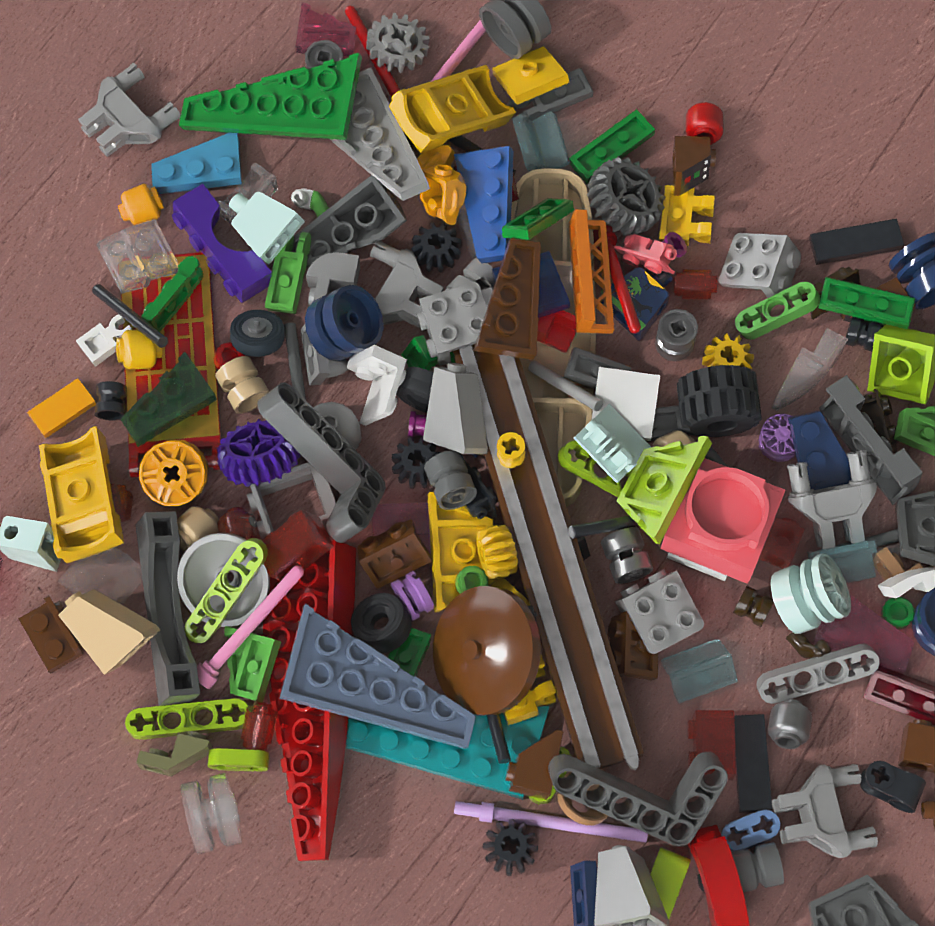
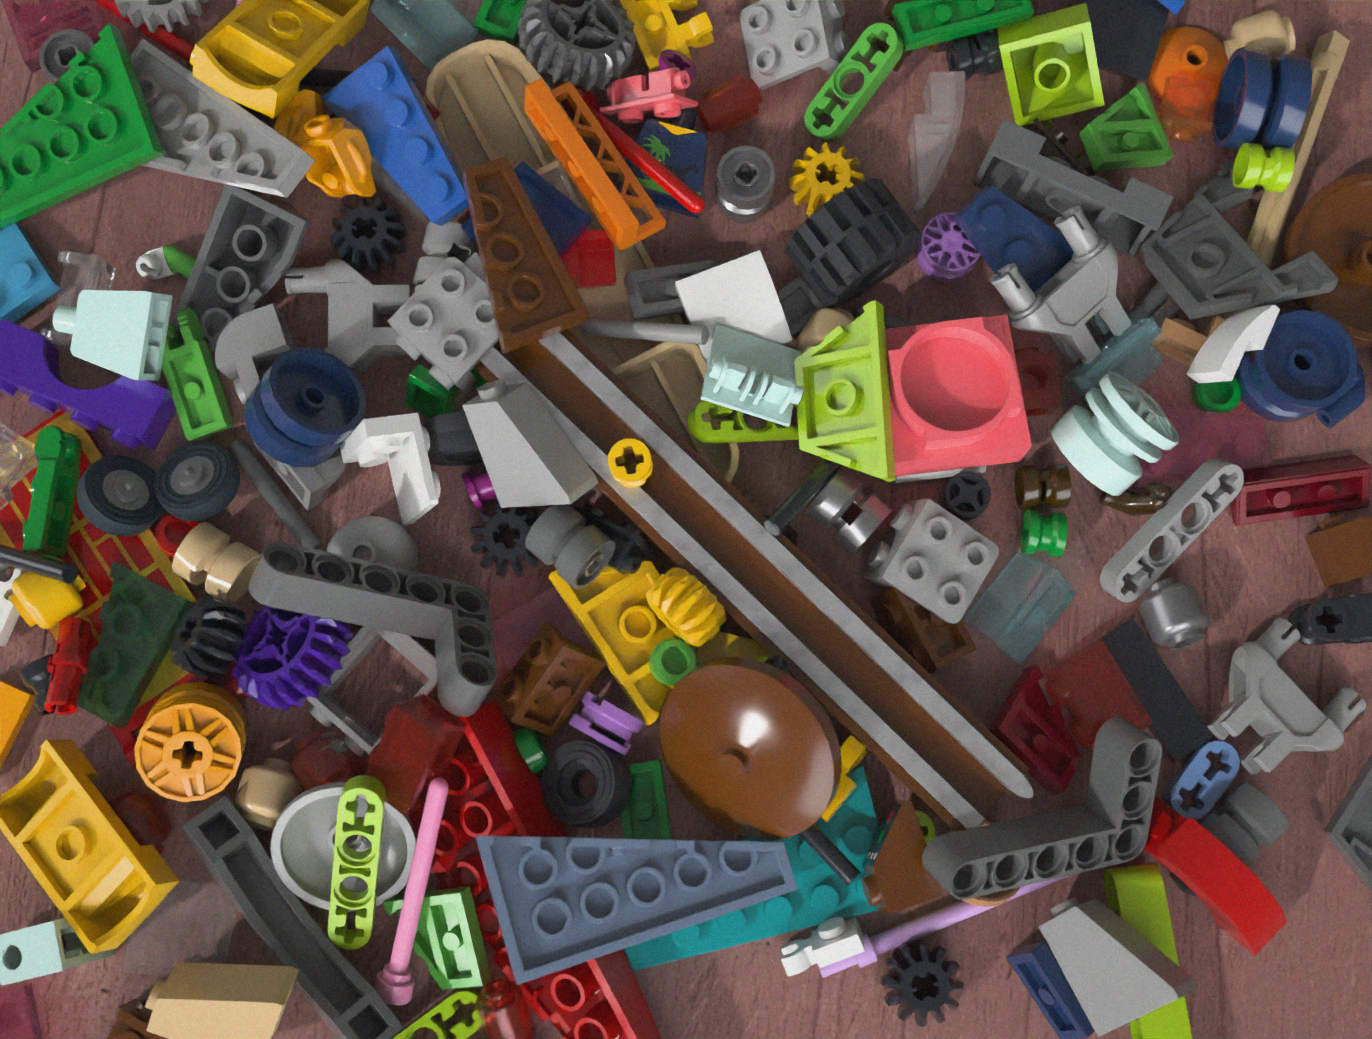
camera: 30 degrees left, 10 degrees up
green tile [502,198,574,240] -> none
none -> red pin [44,617,91,715]
none -> black wheel [77,455,164,536]
none -> black gear [170,595,248,679]
none -> green tile [513,726,549,774]
none -> white plate [781,916,865,976]
none -> black wheel [939,471,991,522]
none -> dark red wing [989,665,1082,796]
none -> green wheel [1020,509,1068,558]

